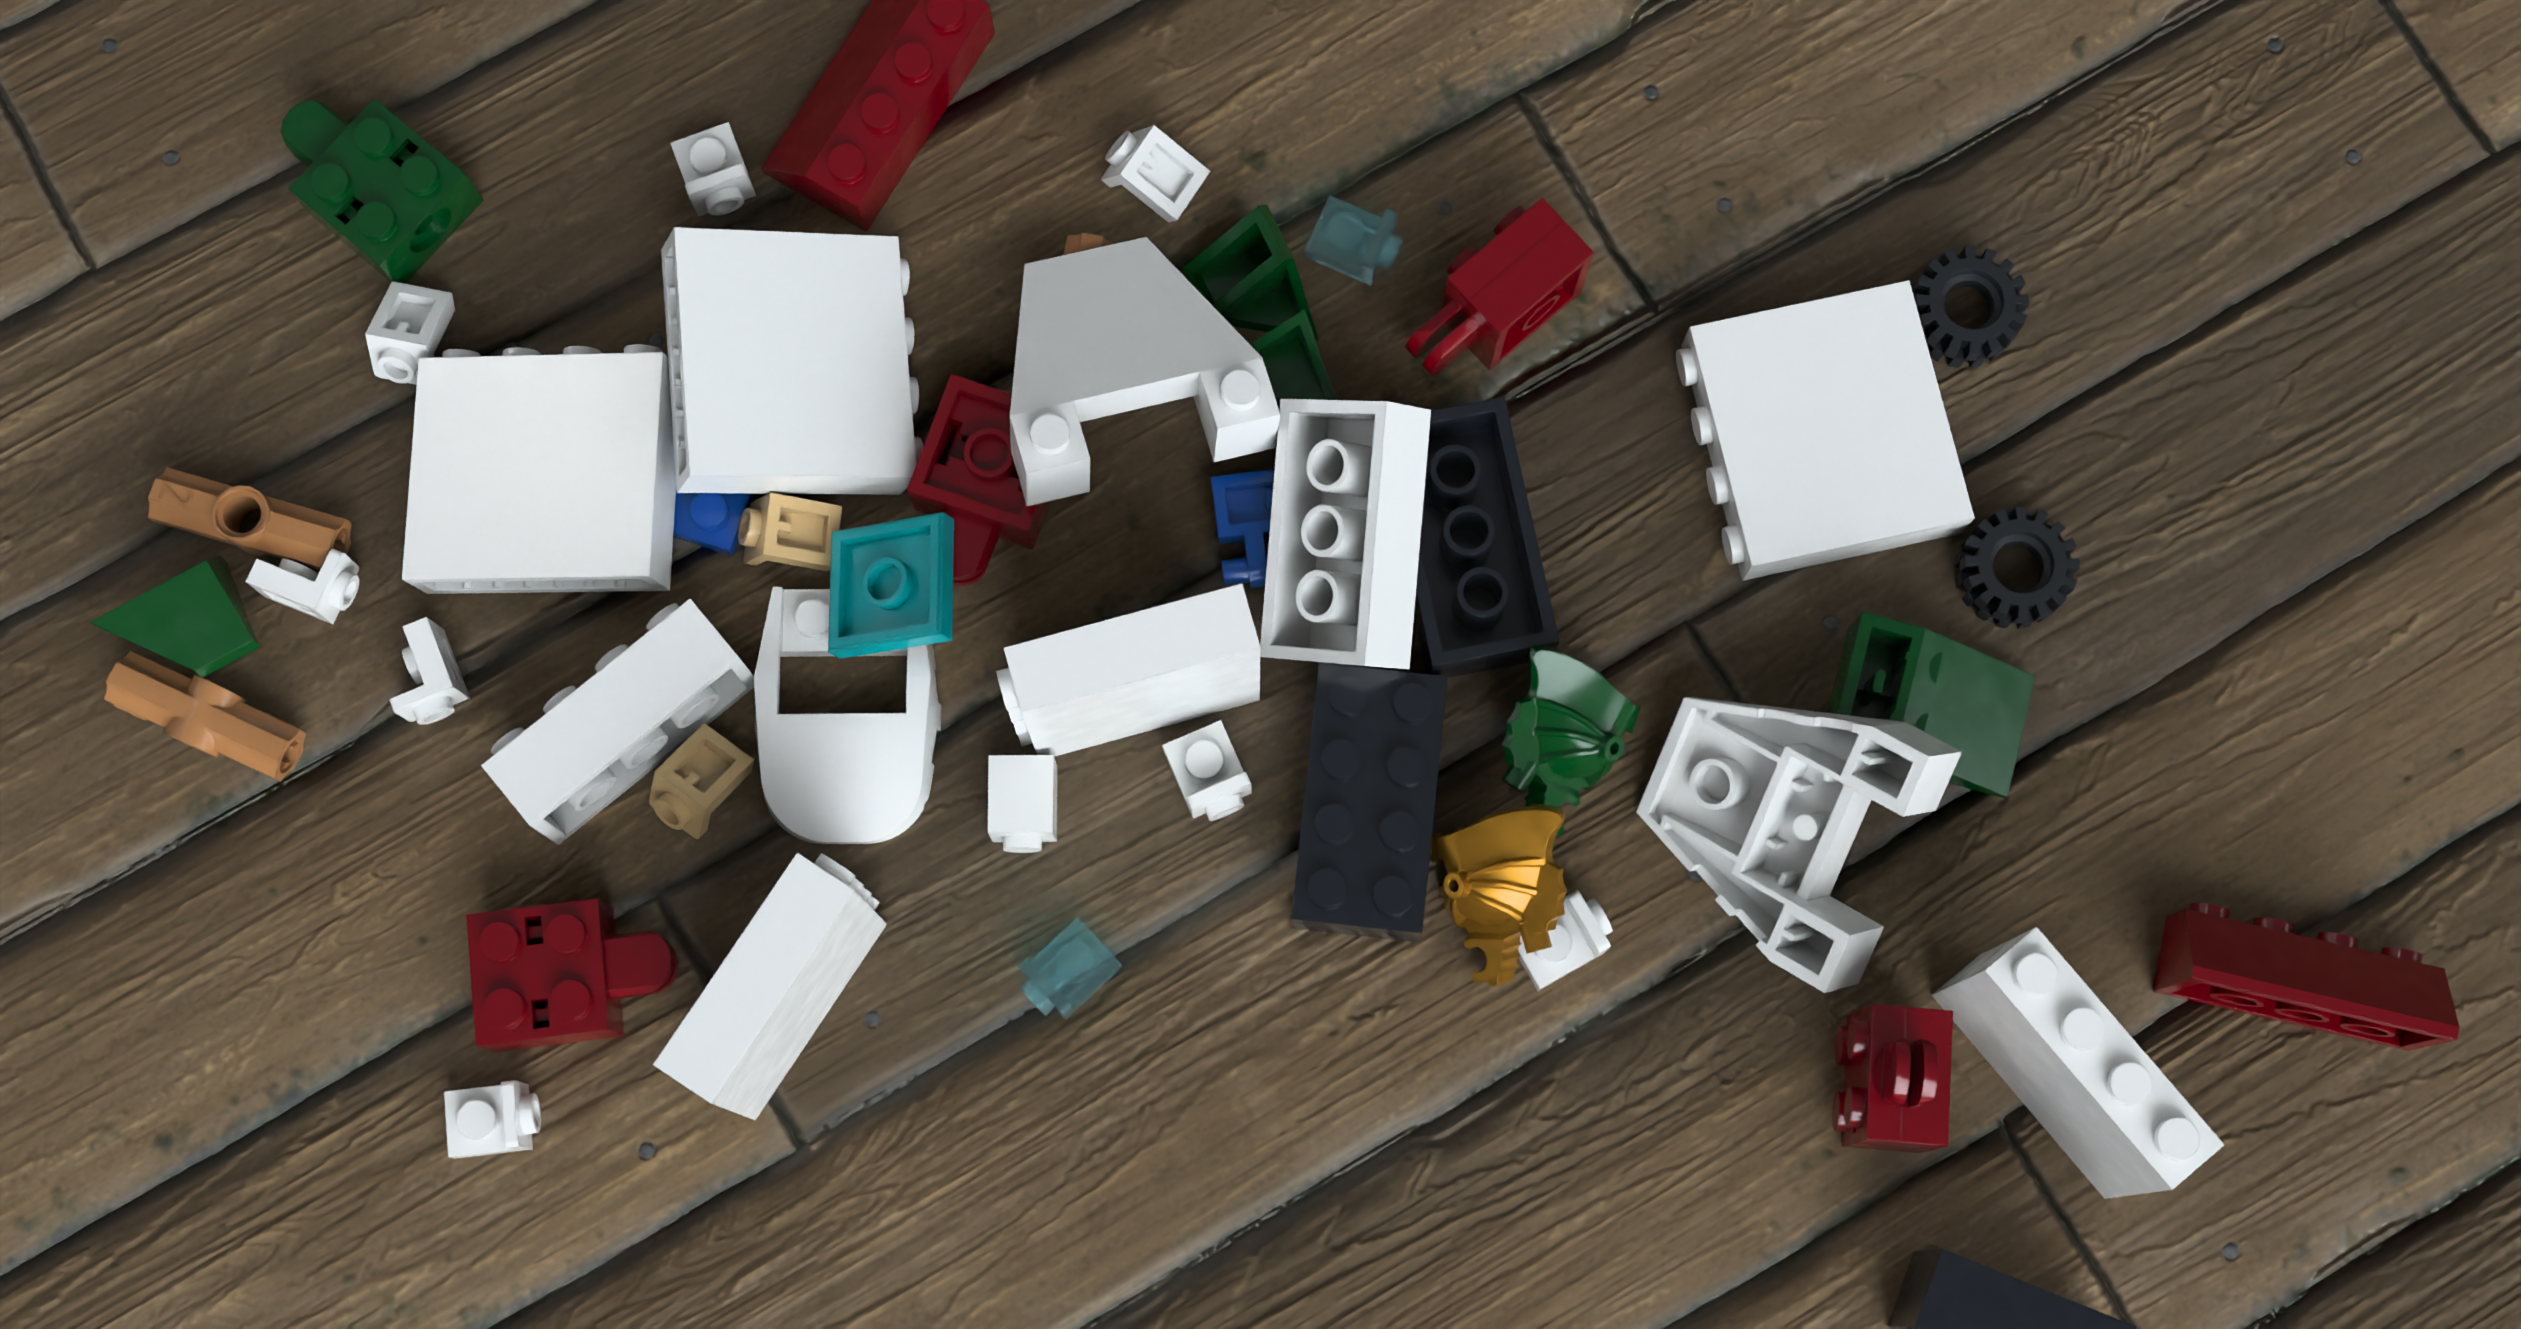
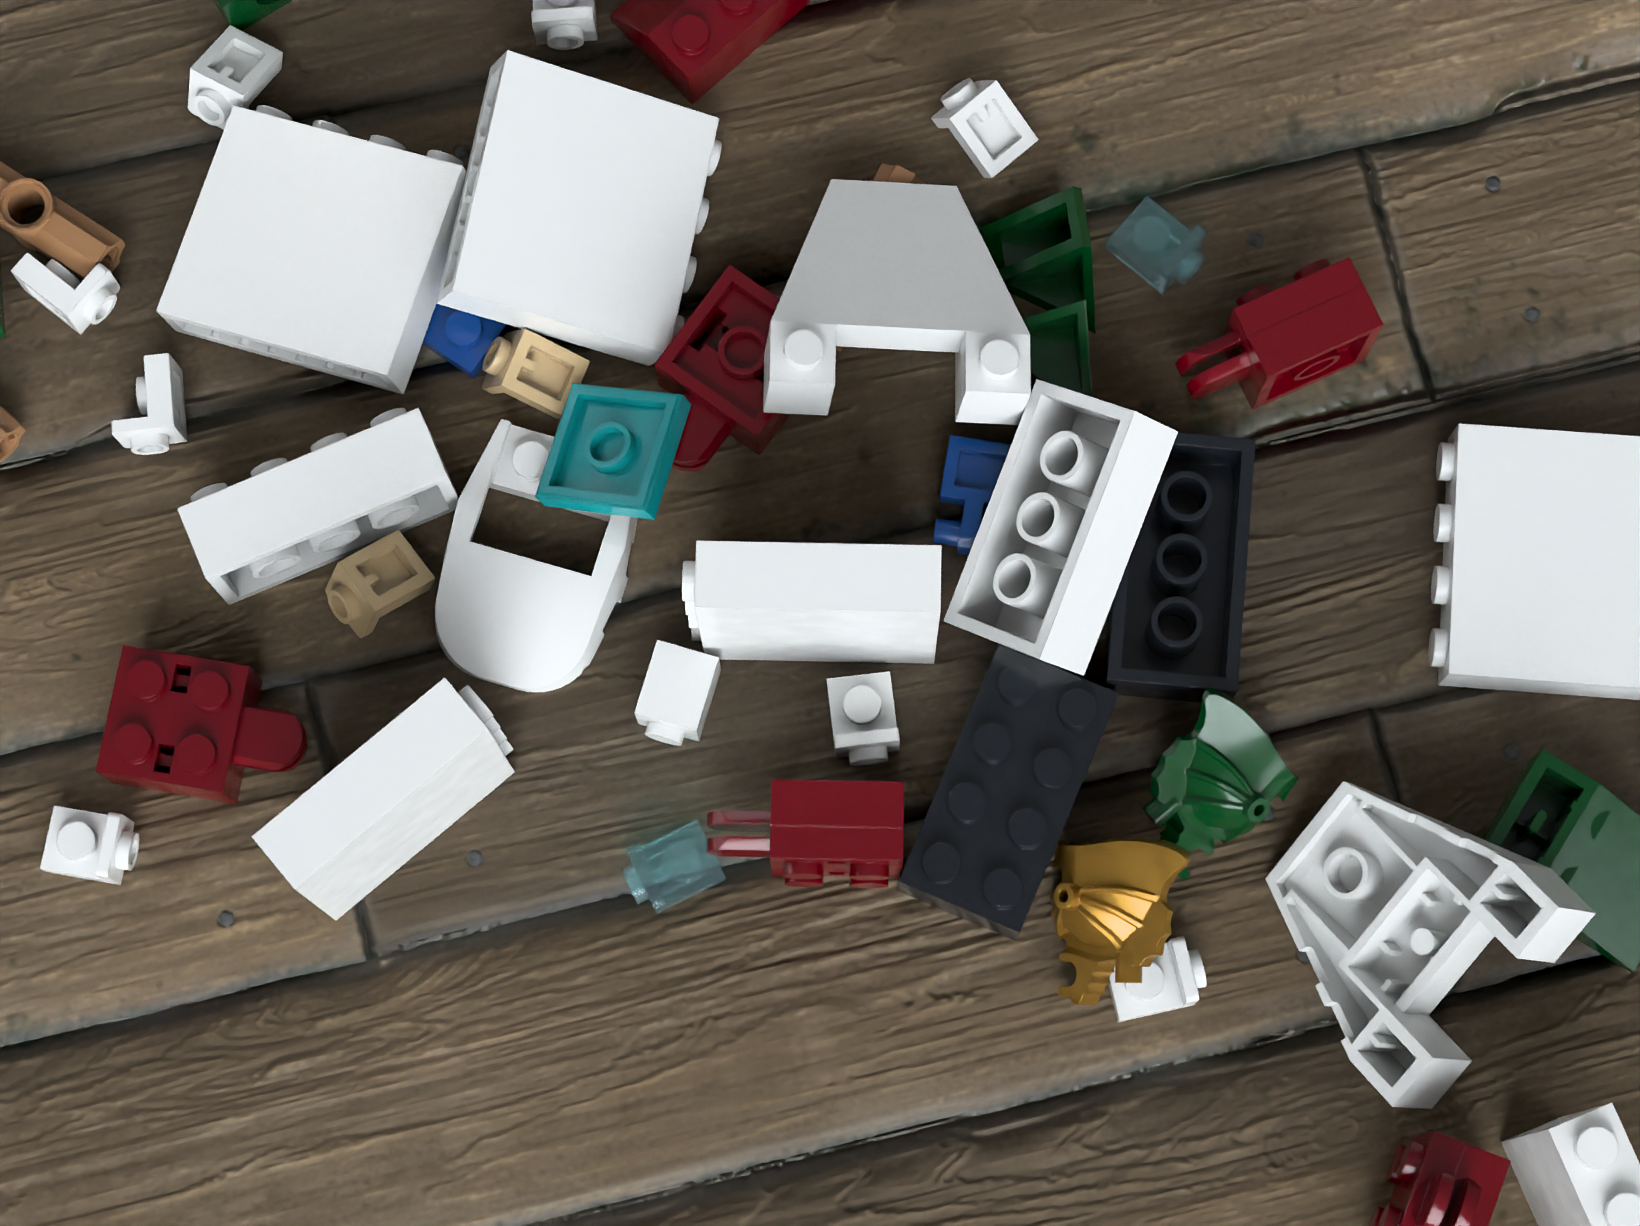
camera: 20 degrees right, 0 degrees up
none -> dark red brick [706,779,904,888]

